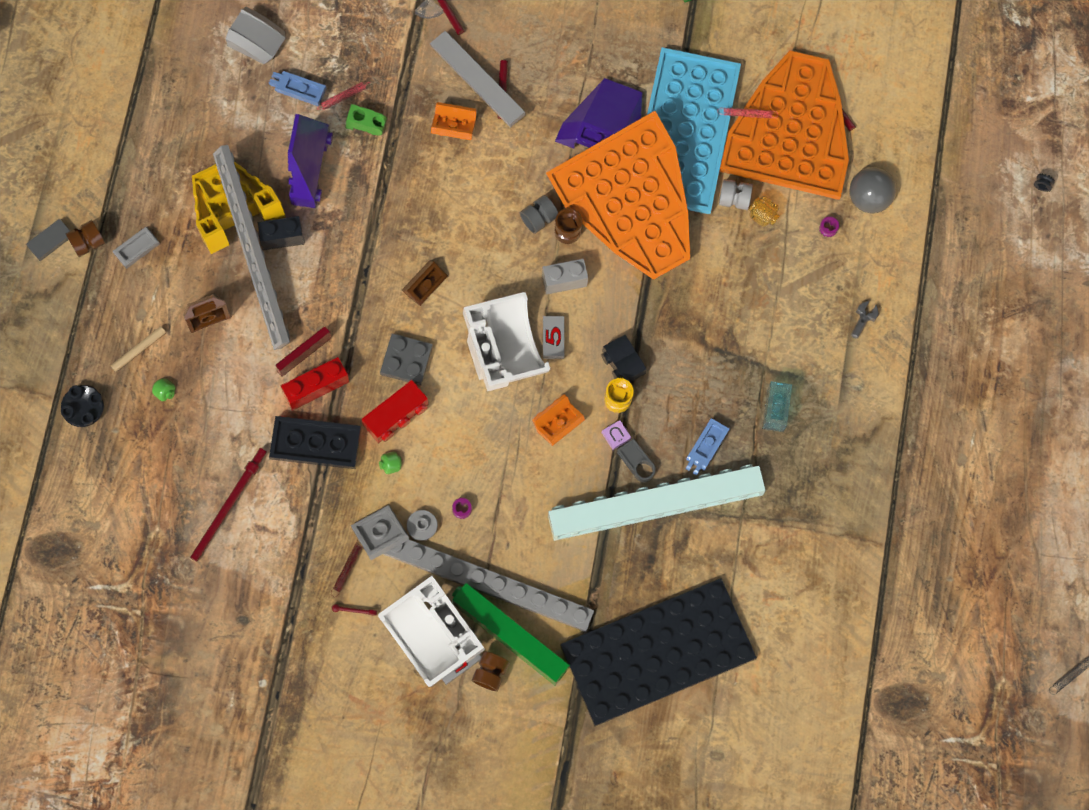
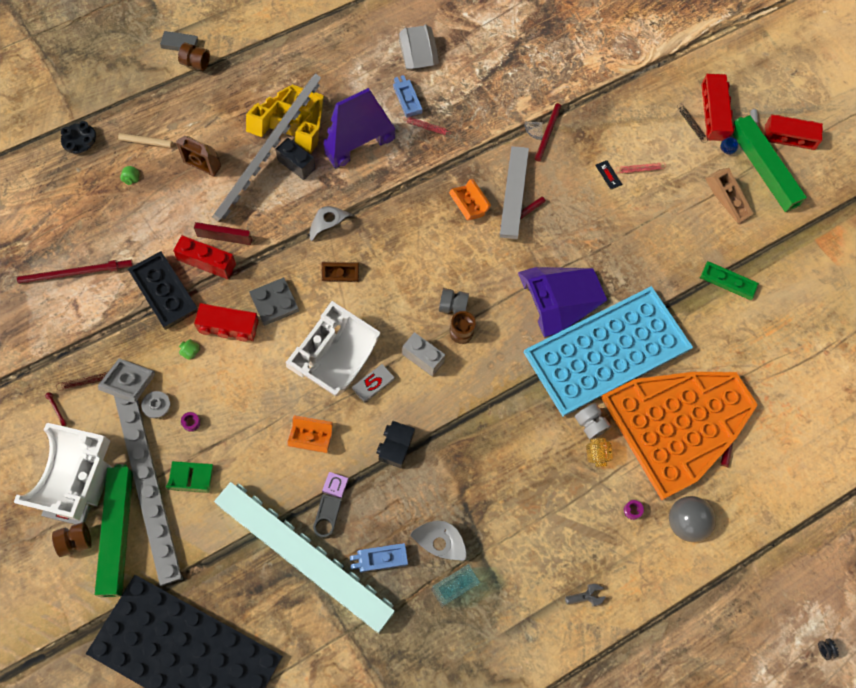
camera: 50 degrees right, 5 degrees down
light grey tile [113,227,160,269] -> none
bright green leg [345,104,387,136] -> none
orange piece [546,111,690,280] -> none
yellow wheel [604,378,634,413] -> none
coral piece [718,107,778,118] -> none
none -> green piece [166,461,213,493]
none -> light grey piece [310,206,355,241]
none -> light grey piece [411,521,466,561]

